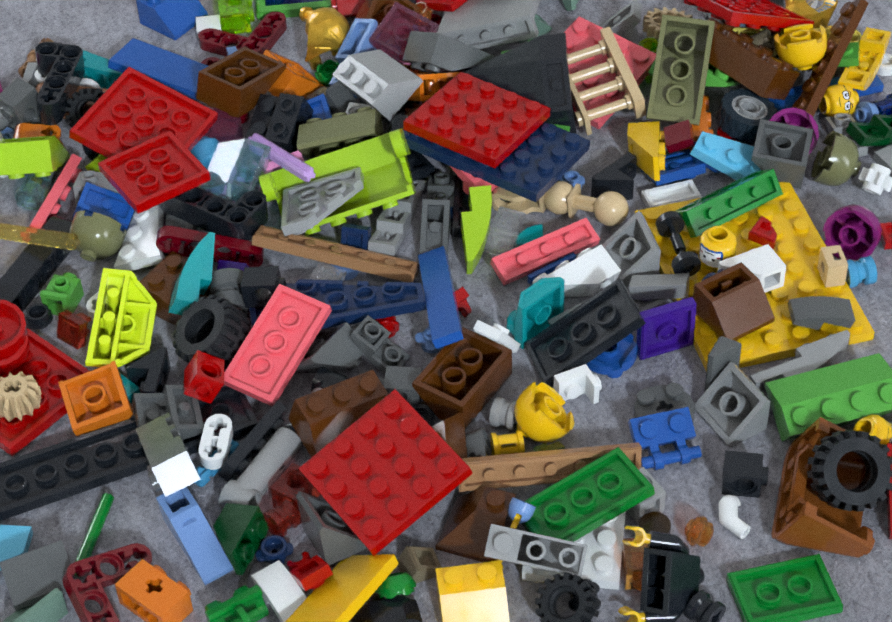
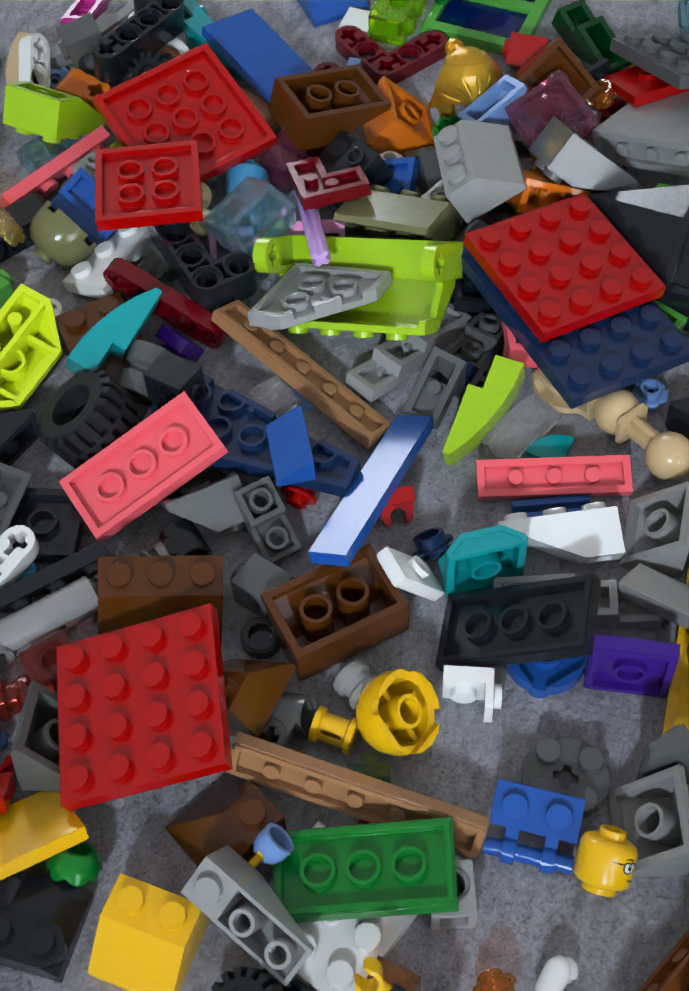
camera: 30 degrees right, 10 degrees up
red brick [183,350,224,404] -> none
dark blue tile [341,223,371,250] -> none
dark tan slope [397,546,442,583] -> none
dark brown tile [639,512,671,534] -> none
black brick [722,450,769,498] -> none
none -> blue slope [265,406,316,487]
none -> dark red plate [286,156,371,210]
none -> dark blue plate [412,527,453,561]
none -> yellow head [573,824,638,897]

